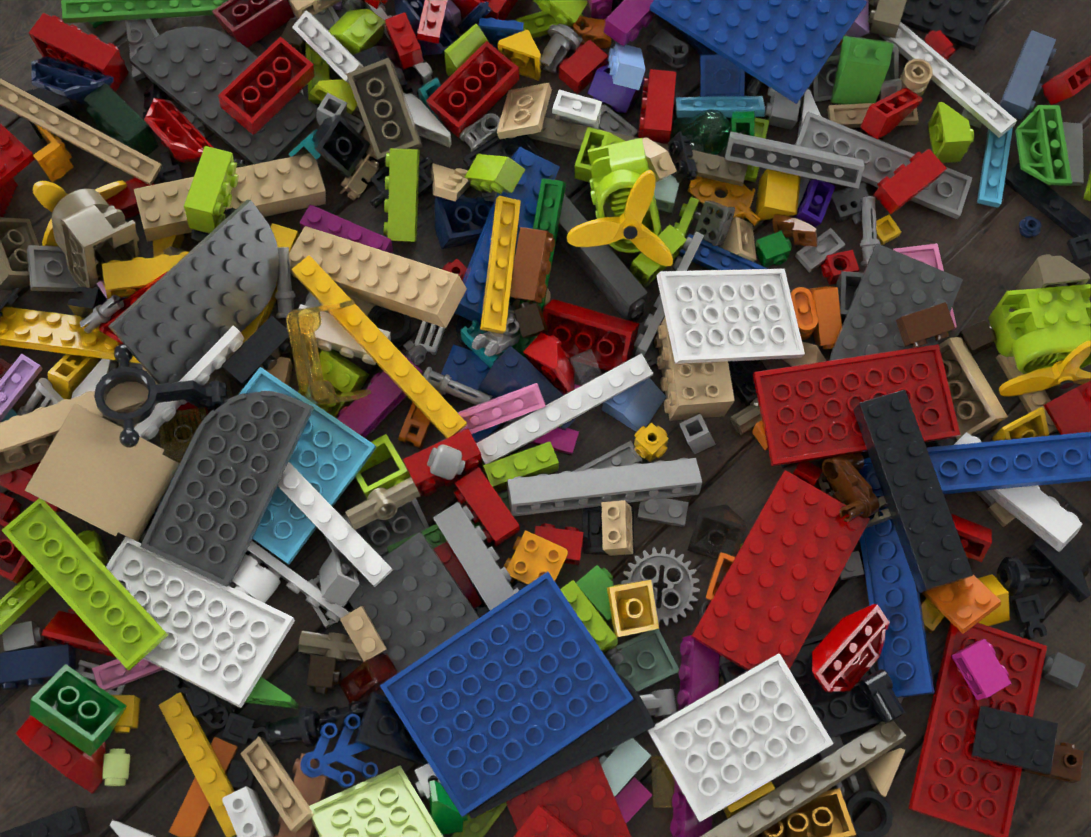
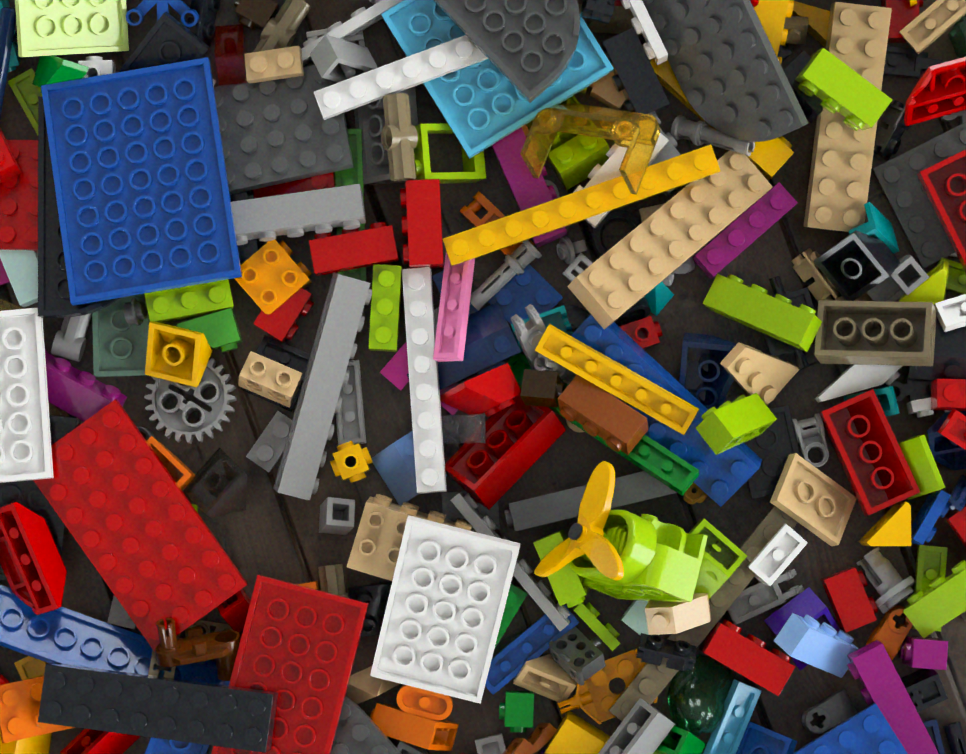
camera: 110 degrees right, 15 degrees up
light grey head [427,445,465,480] -> none

